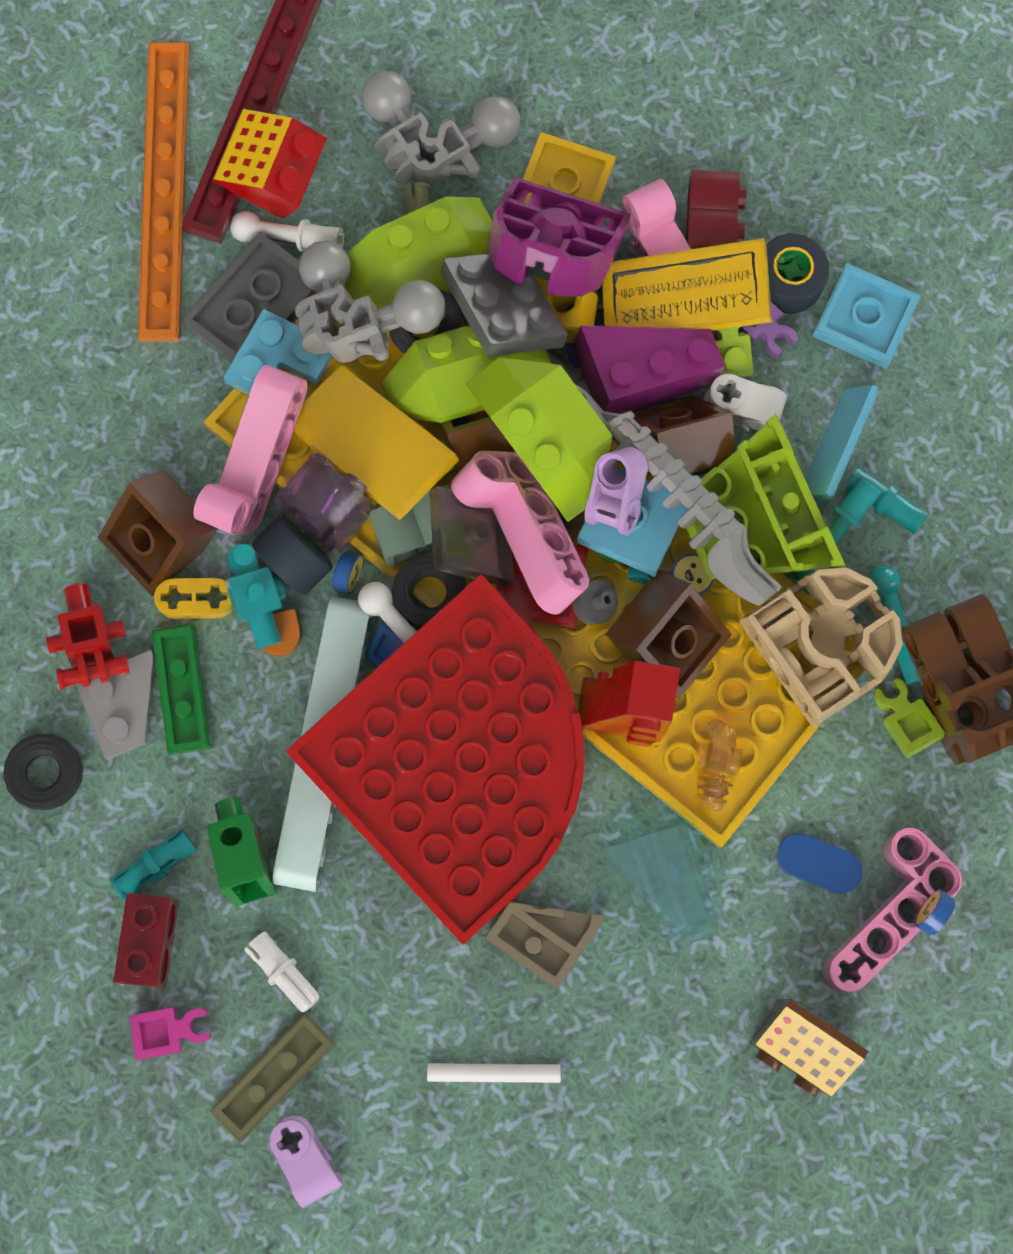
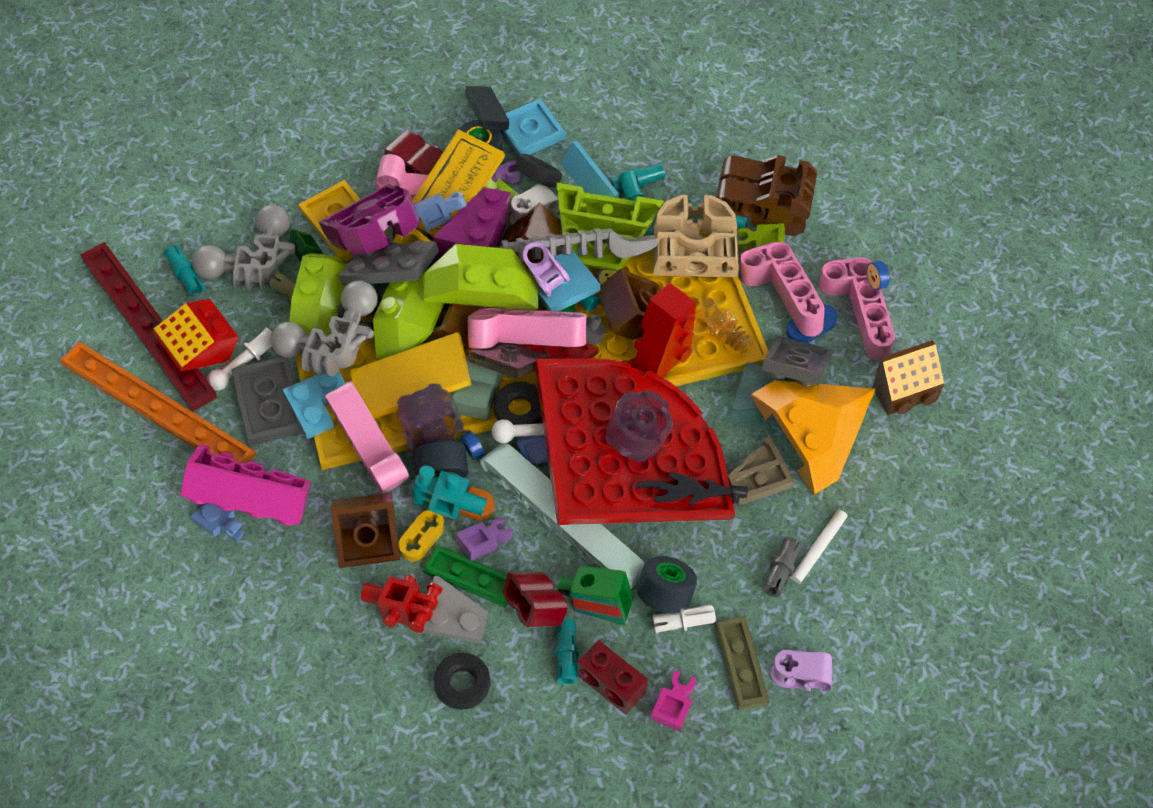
camera: 55 degrees left, 20 degrees down
none -> teal pin [164,245,205,297]
none -> dark pink wedge [180,444,312,525]
none -> medium blue plate [191,503,245,542]
none -> dark green slope [289,230,323,262]
none -> medium blue plate [415,191,467,231]
none -> medium lavender plate [455,517,513,561]
none -> black tile [465,86,510,130]
none -> dark red brick [502,572,568,627]
none -> black tyre [515,154,563,188]
none -> clear purple brick [605,390,674,462]
none -> black piece [636,473,748,506]
none -> black wheel [637,556,697,613]
none -> bright pink beam [740,242,825,337]
none -> light orange wedge [750,380,875,495]
none -> dark grey plate [762,336,834,386]
none -> dark grey pin [762,537,802,597]

